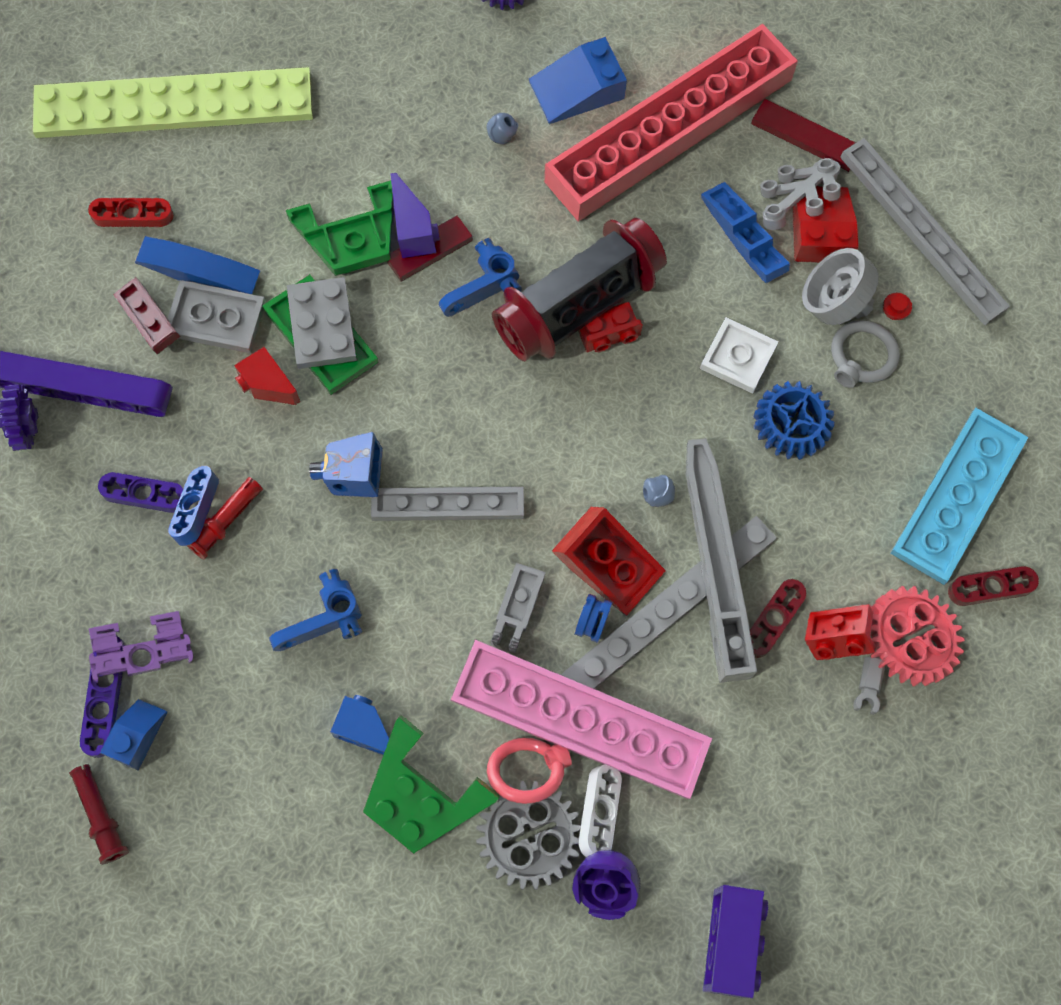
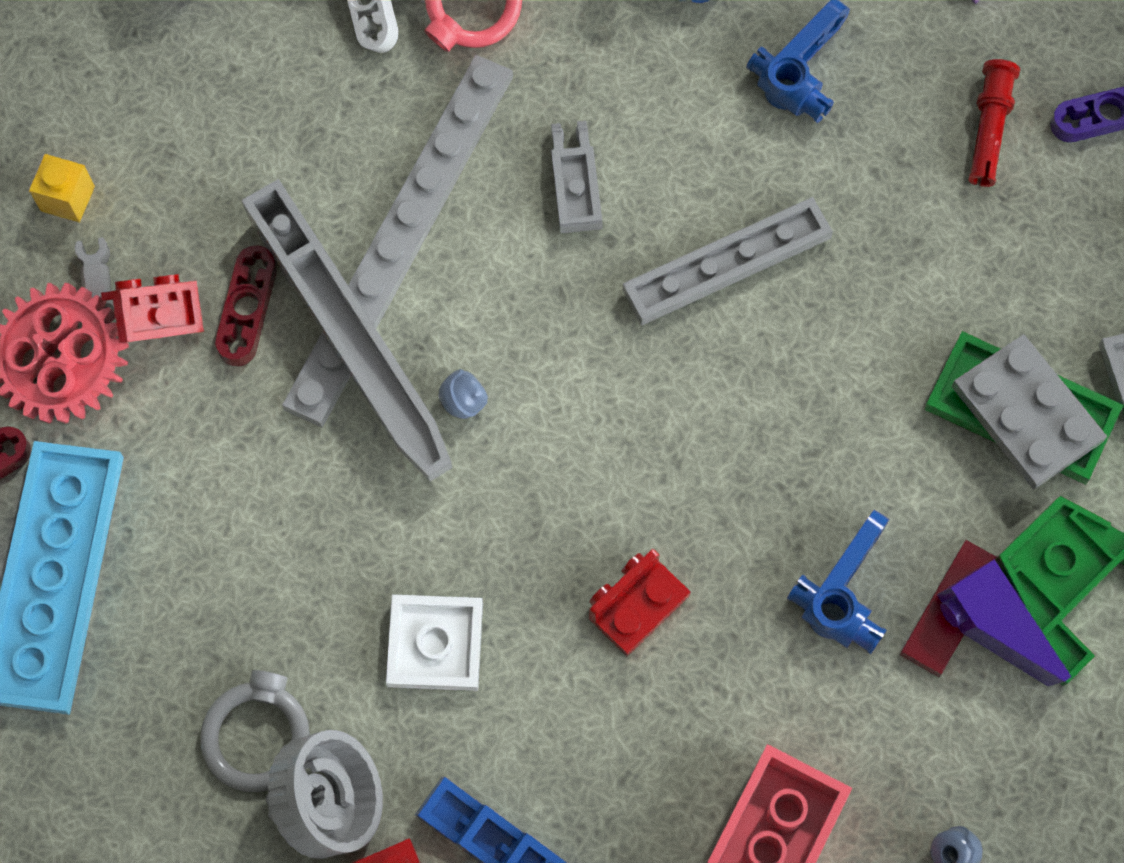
camera: 160 degrees right, 0 degrees up
blue beam [168,466,219,546] -> none
red slope [234,347,300,405] -> none
torso [309,432,383,497] -> none
bright pink plate [450,640,712,799] -> none
brick [492,218,667,362] -> none
red slope [552,507,666,616] -> none
blue wheel [574,594,612,643] -> none
blue gear [753,381,835,460] -> none
red plate [883,292,912,320] -> none
none -> yellow brick [29,154,95,223]

